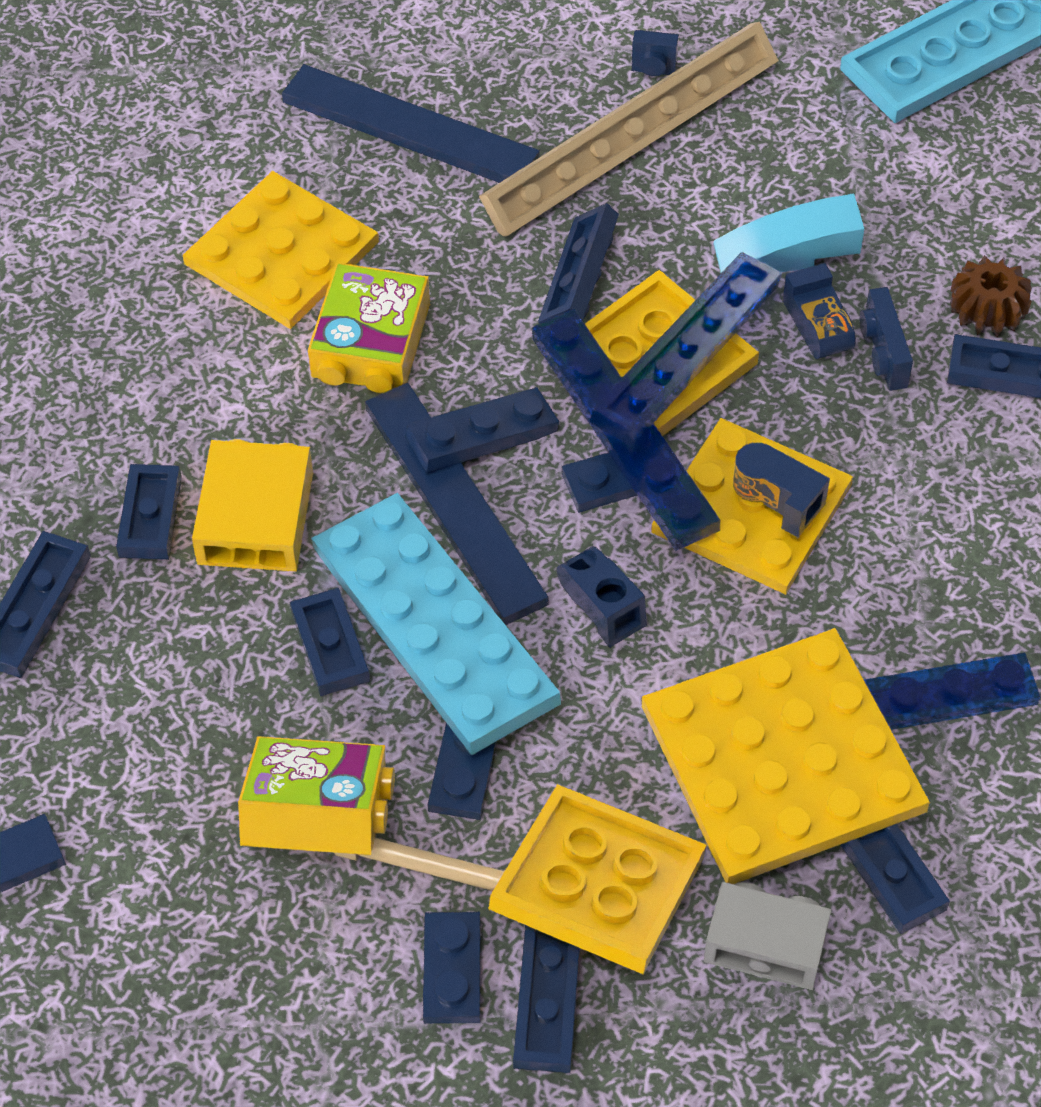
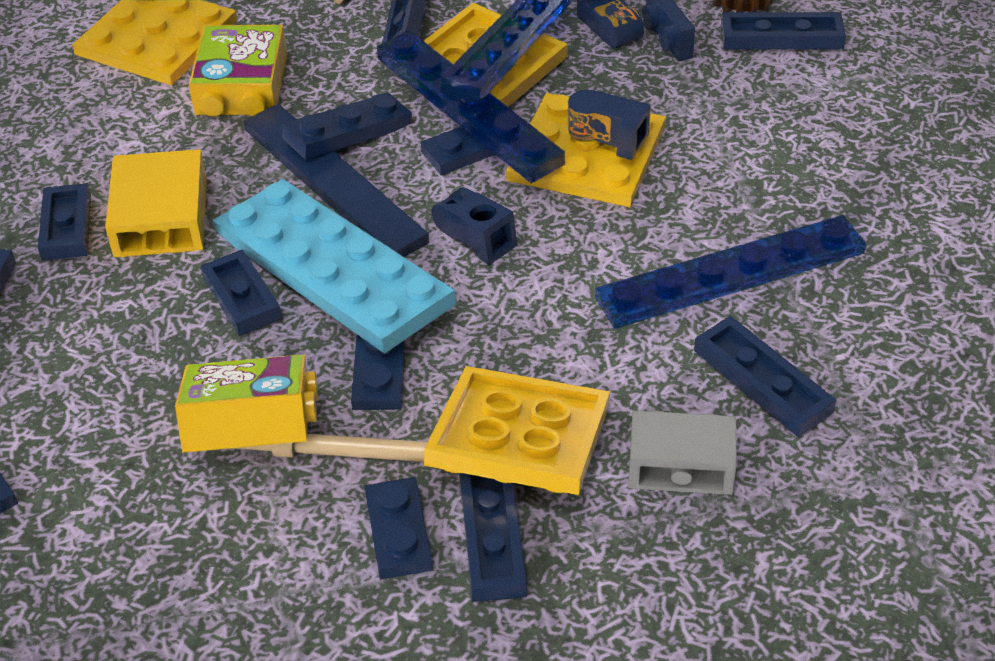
camera: 10 degrees left, 10 degrees down
yellow plate [641,628,930,884] -> none

